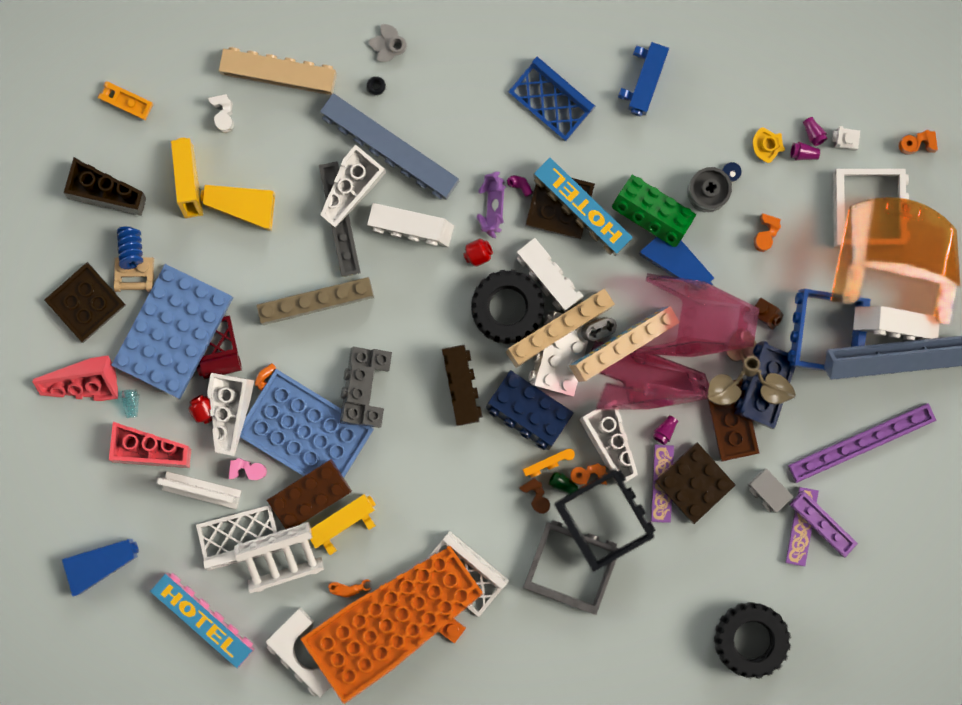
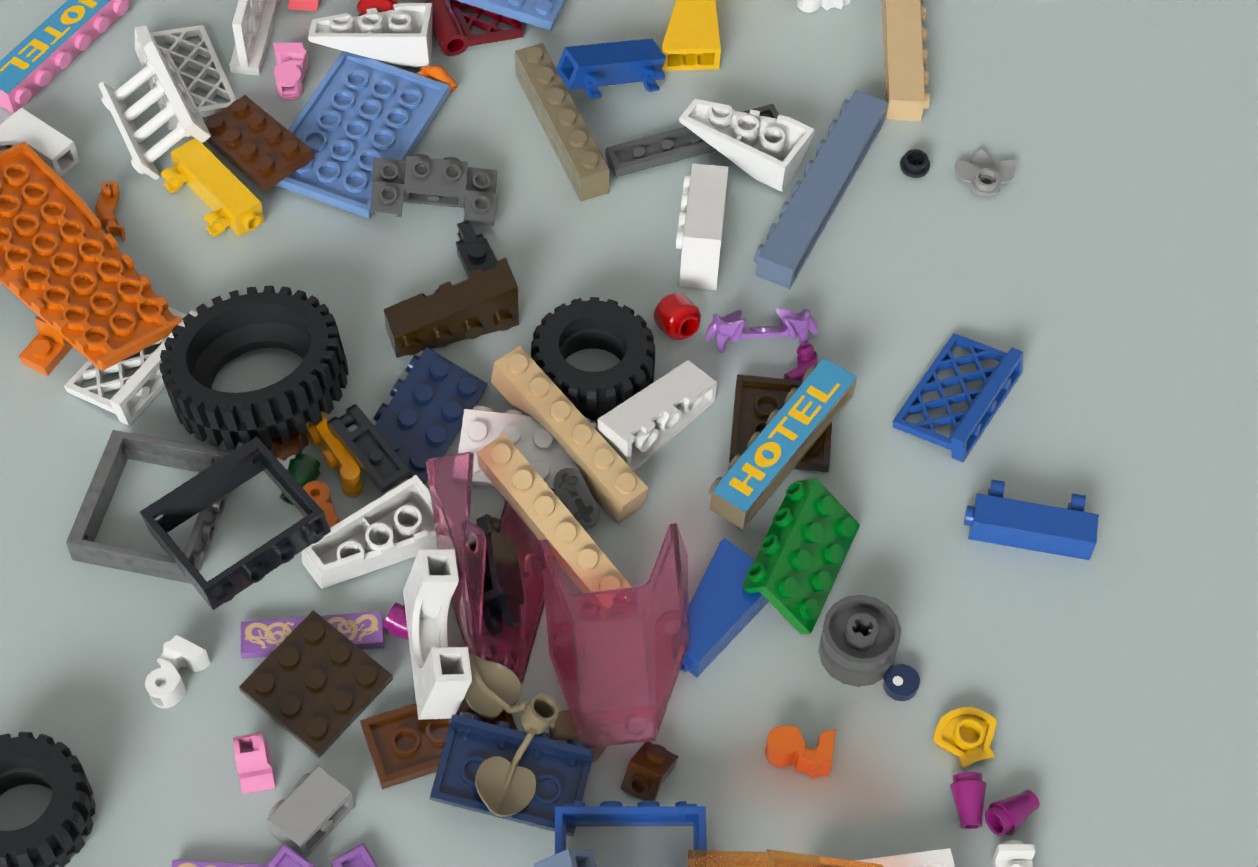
camera: 75 degrees right, 30 degrees down
none -> white leg [145,635,211,709]
none -> black tyre [159,286,349,450]
none -> bright pink leg [233,732,275,794]
none -> black plate [326,404,410,494]
none -> white arch [403,549,472,720]
none -> black hinge [456,221,498,278]
none -> black hinge [463,514,525,636]
none -> blue brick [556,38,666,99]

